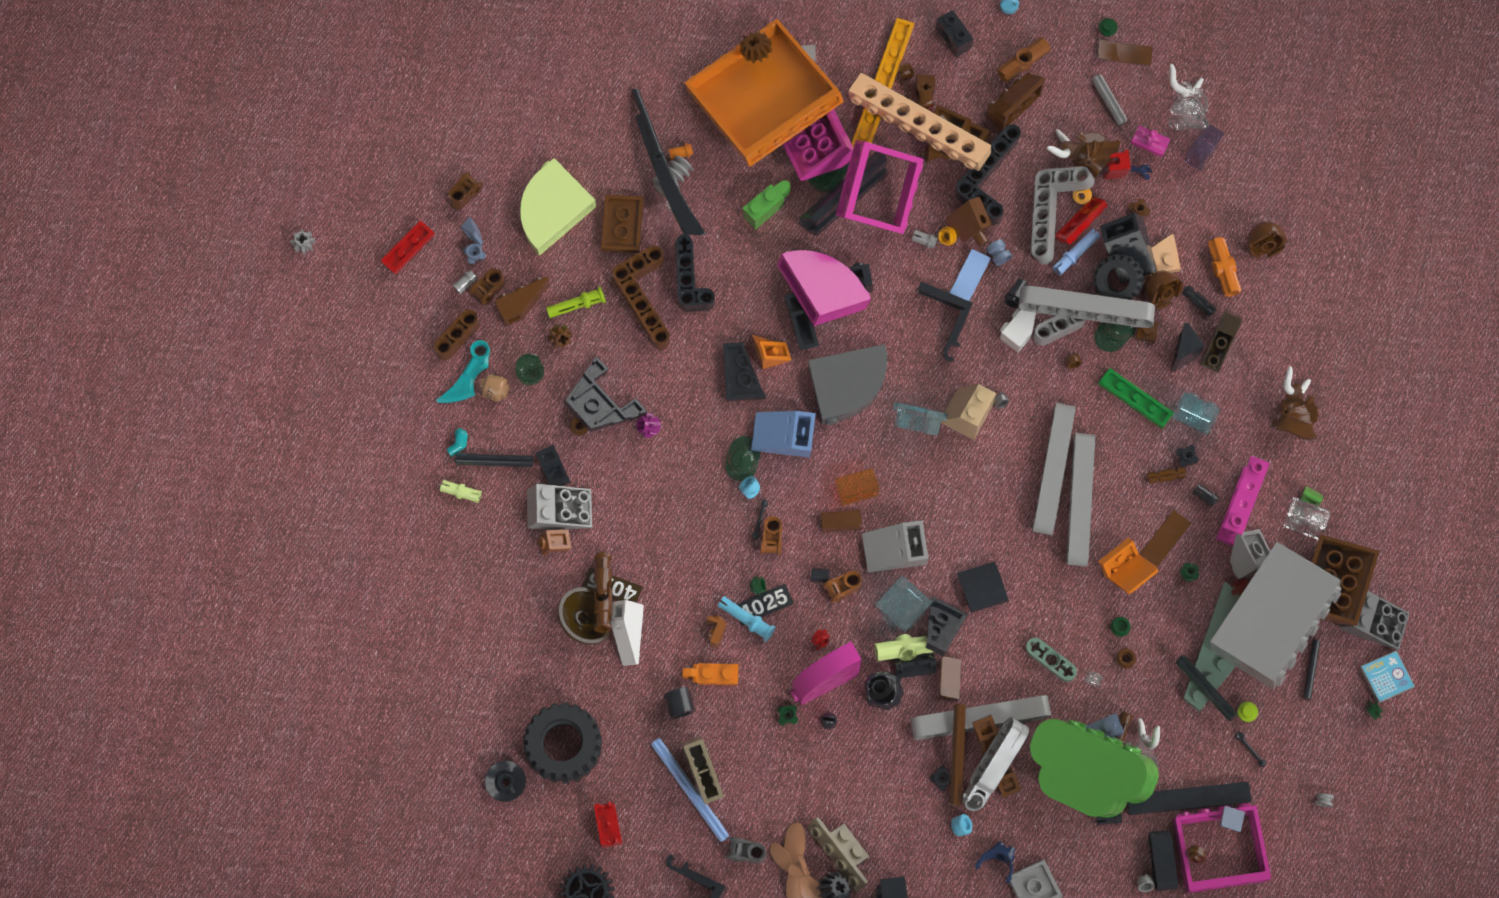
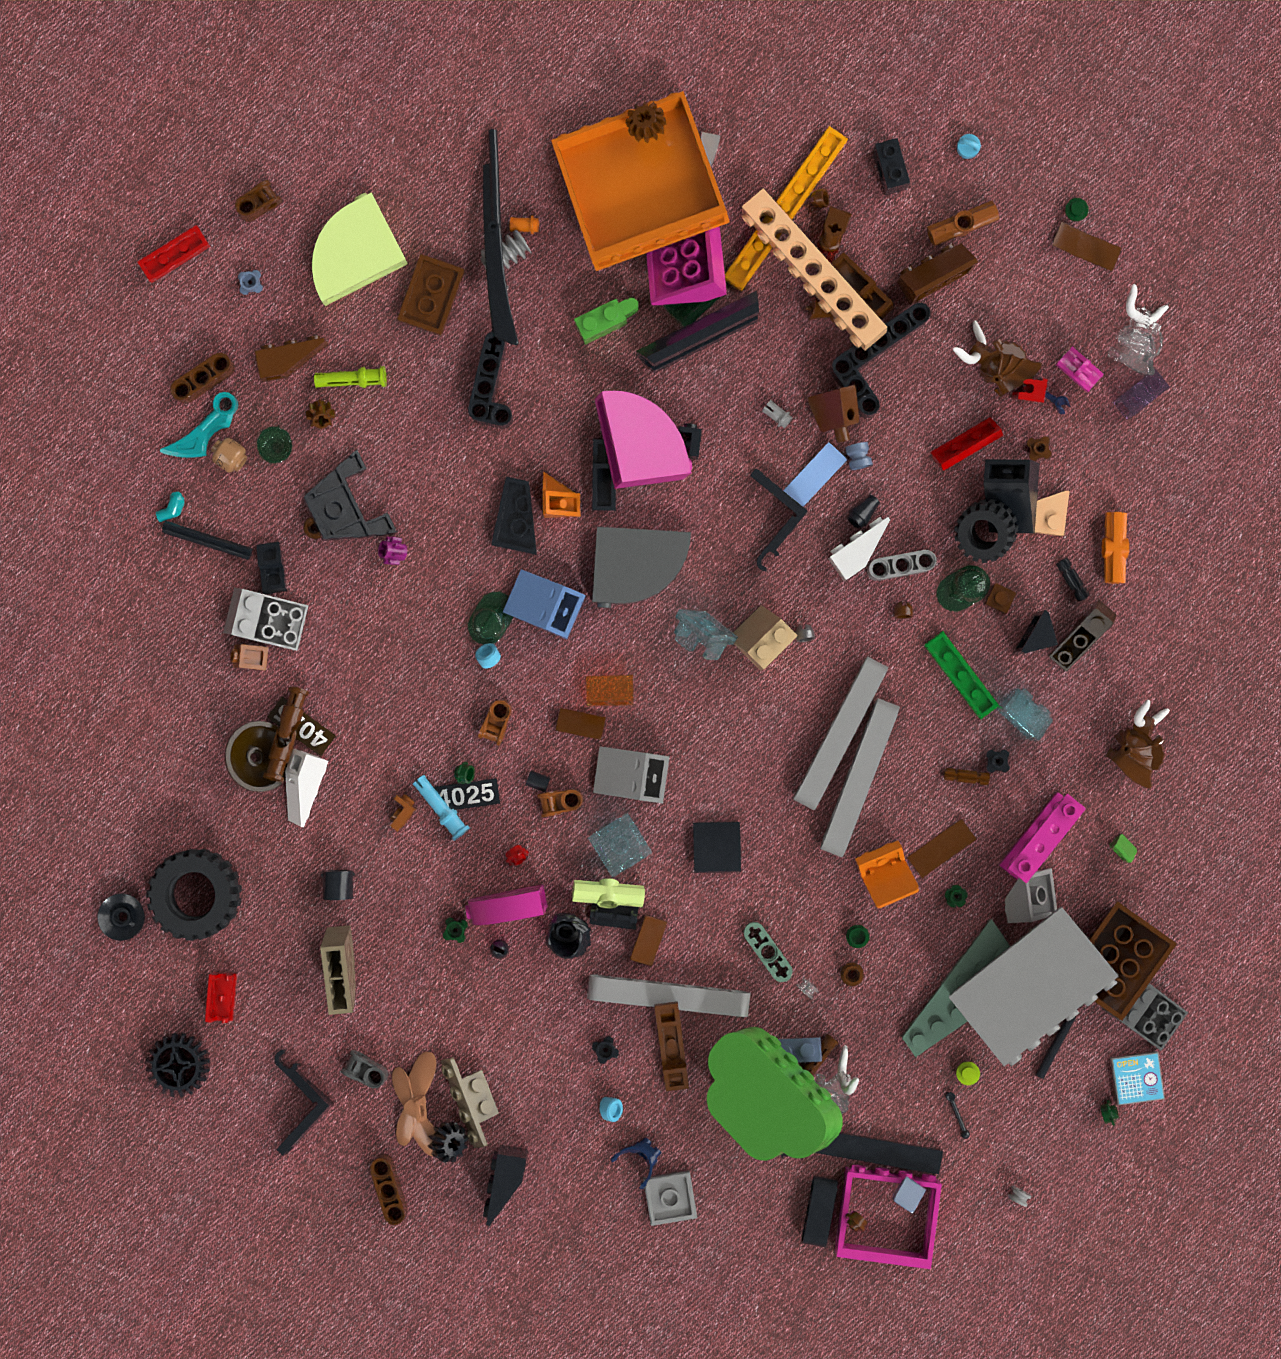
camera: 15 degrees right, 15 degrees up
light grey gear [290,229,316,255] -> none
yellowish green pin [440,479,482,503] -> none
light grey pin [452,270,477,294] -> none
sand blue slope [461,217,483,245] -> none
reddish brown piece [469,268,505,306] -> none
reddish brown beam [612,245,670,350] -> none
light blue axle [651,738,729,842] -> none
orange hinge [682,663,739,686] -> none
black hinge [752,500,768,540] -> none
dark pink window [835,140,924,234] -> none
black wing [925,596,968,657] -> none
light orange plate [938,226,957,246] -> none
reddish brown axle [950,704,966,806] -> none
light grey piece [962,717,1029,811] -> none
light grey beam [1019,286,1155,328] -> none
light grey beam [1031,166,1095,265] -> none
light blue pin [1052,229,1101,276] -> none
light orange plate [1072,189,1092,204] -> none
light grey axle [1092,74,1127,125] -> none
light grey hinge [1137,874,1155,892] -> none
reddish brown cylinder [1143,270,1183,310] -> none
black axle [1176,655,1237,721] -> none
black pin [1192,483,1219,507] -> none
clear red plate [1231,578,1249,596] -> none
reddish brown cylinder [1247,222,1288,258] -> none
clear bracket [1283,497,1331,540] -> none

